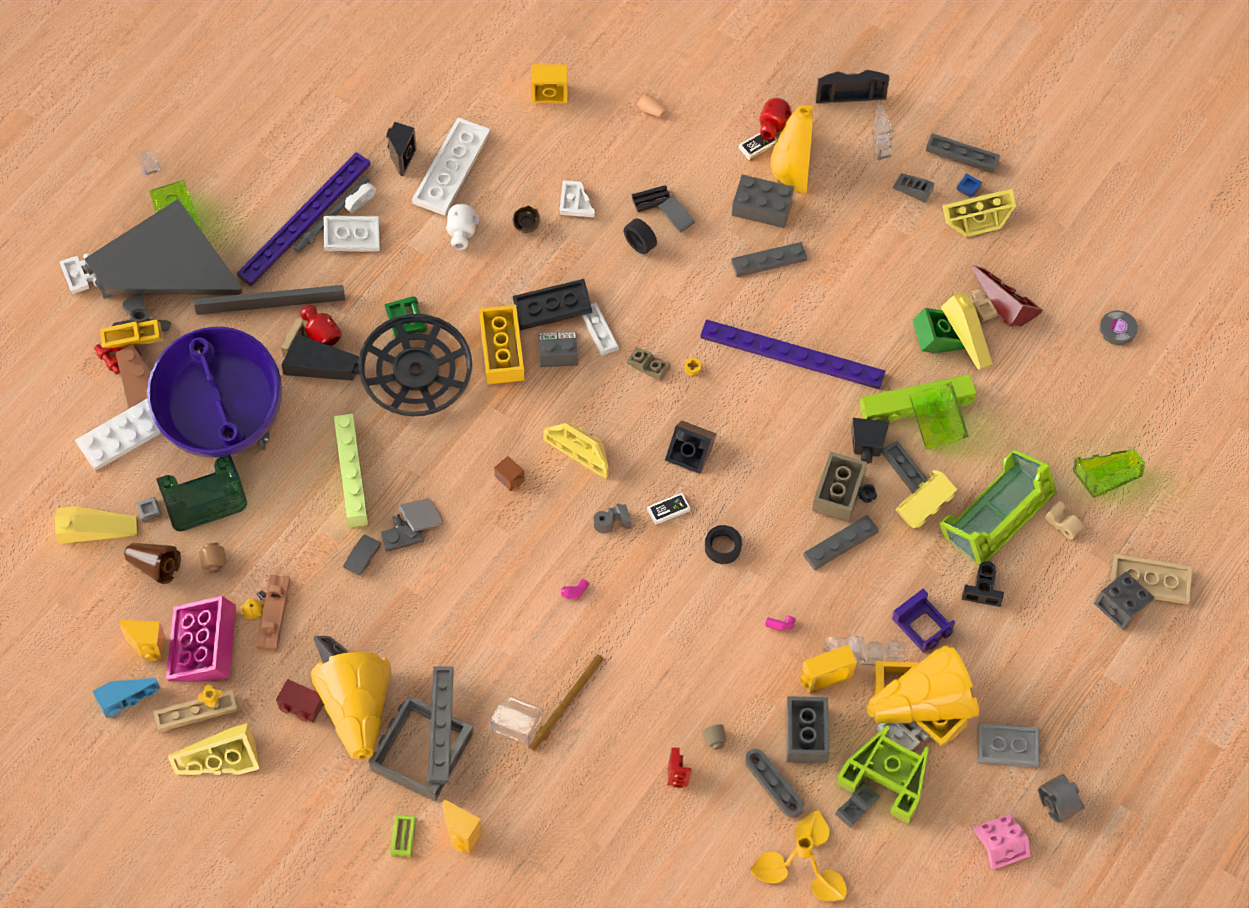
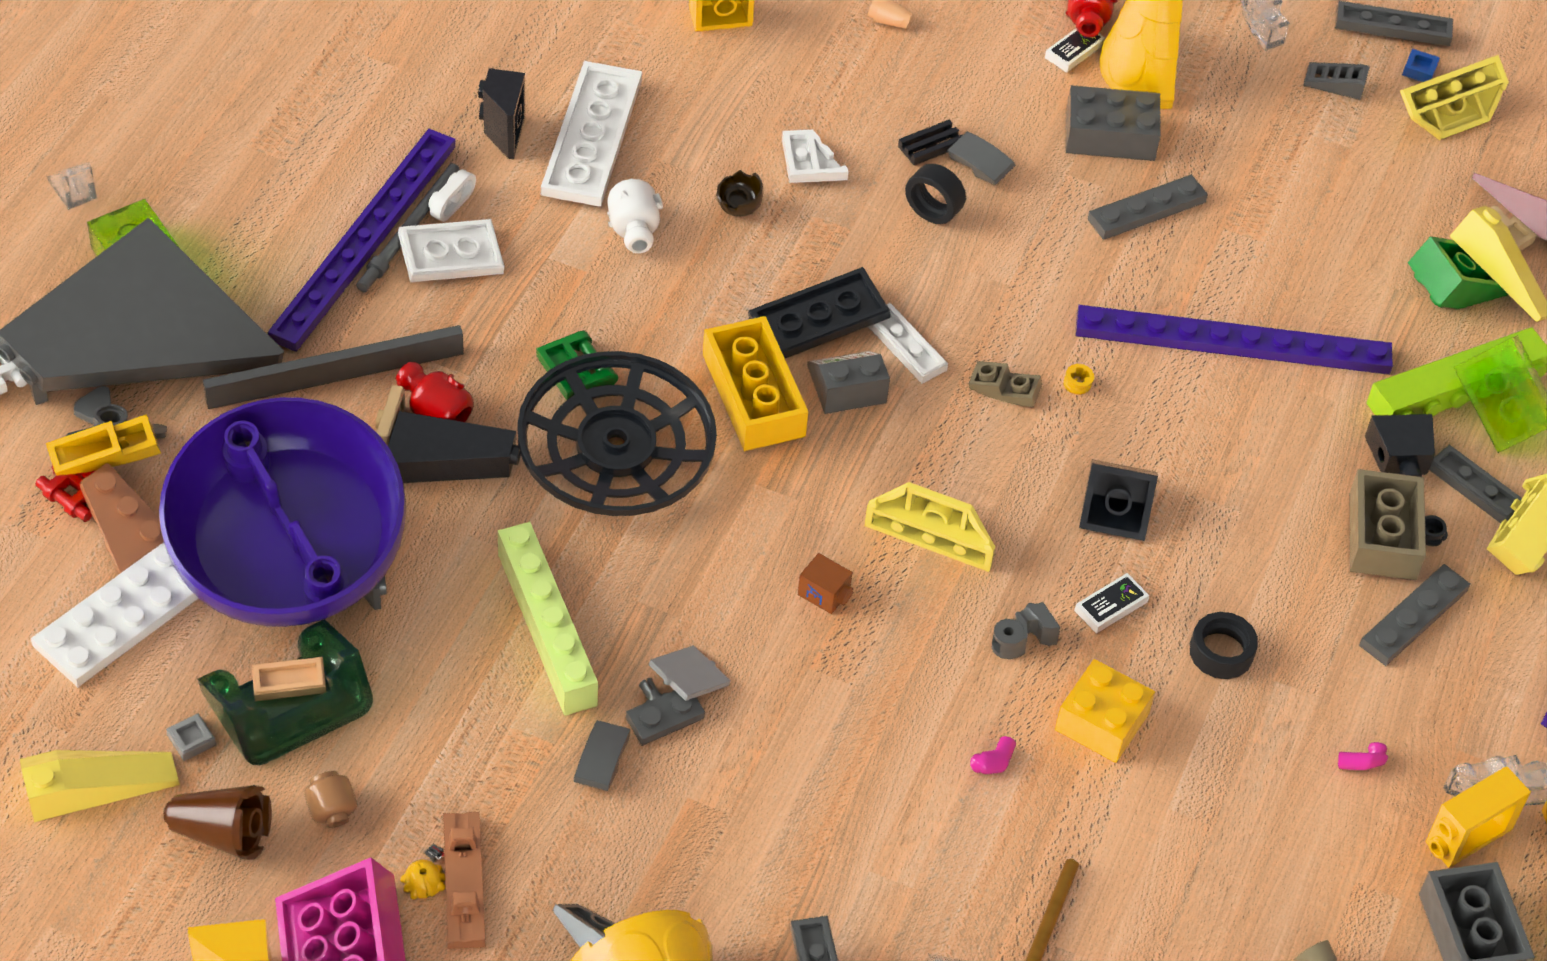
camera: 15 degrees left, 10 degrees down
none -> light nougat tile [252,657,327,701]
none -> yellow brick [1055,659,1155,763]

